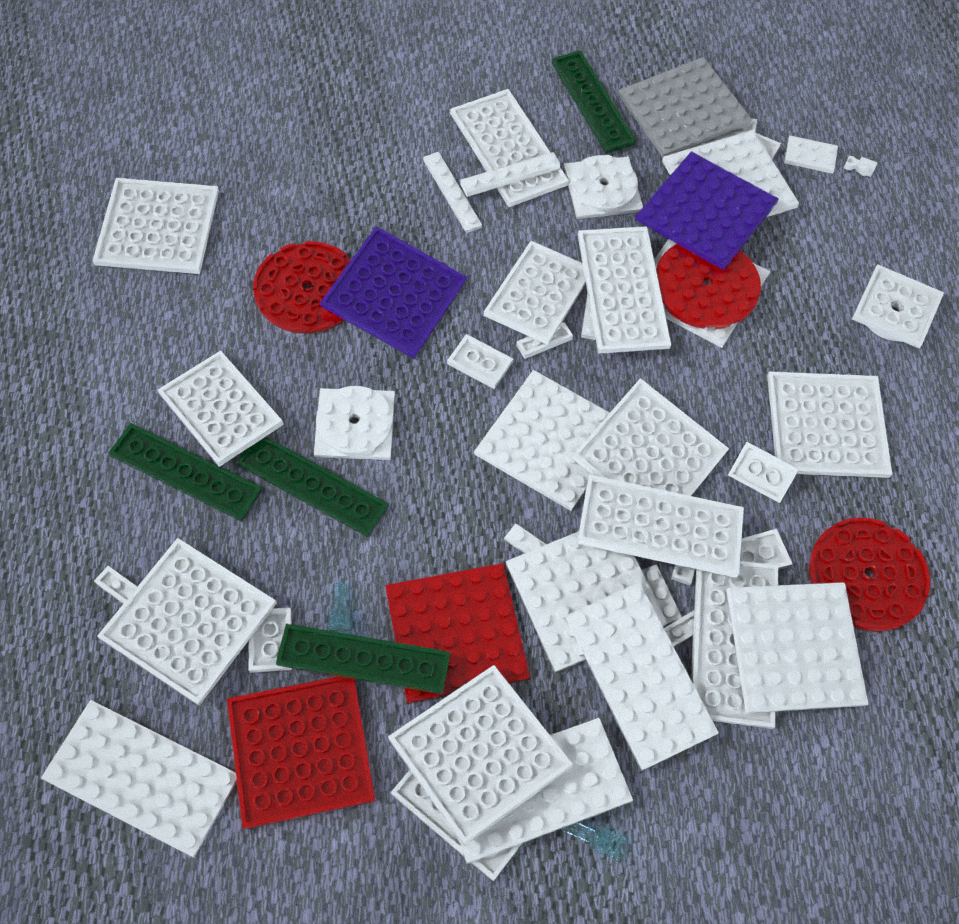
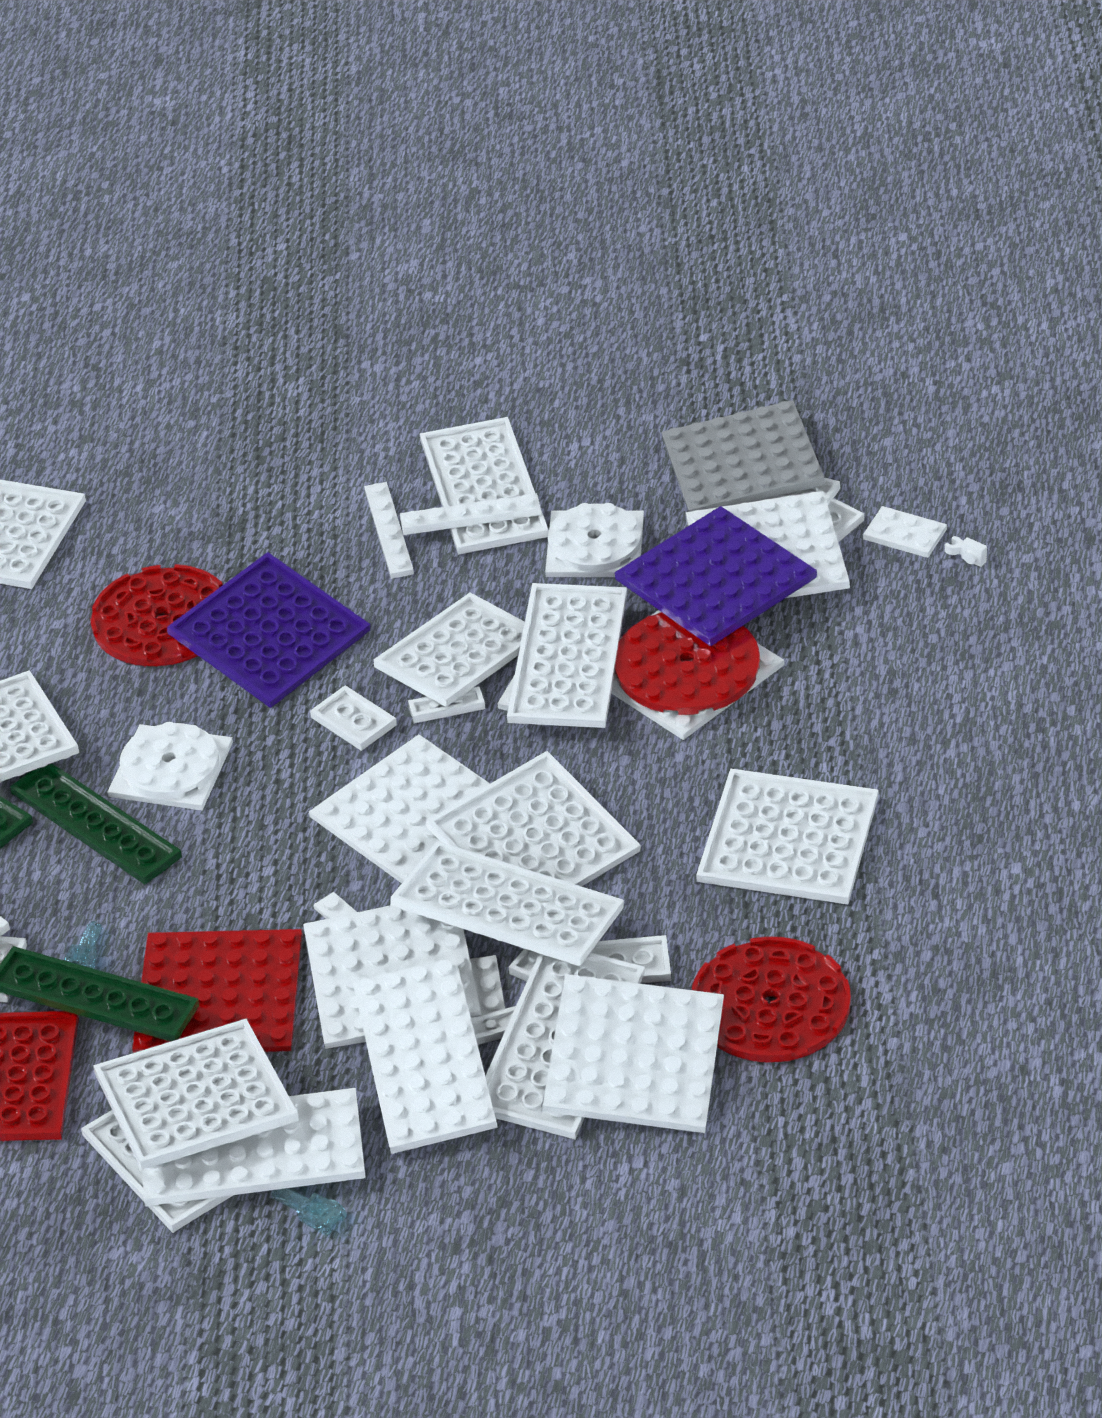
camera: 20 degrees right, 20 degrees down
dark green plate [551,50,636,154] -> none
white plate [728,442,799,503] -> none
white piece [852,264,944,348] -> none

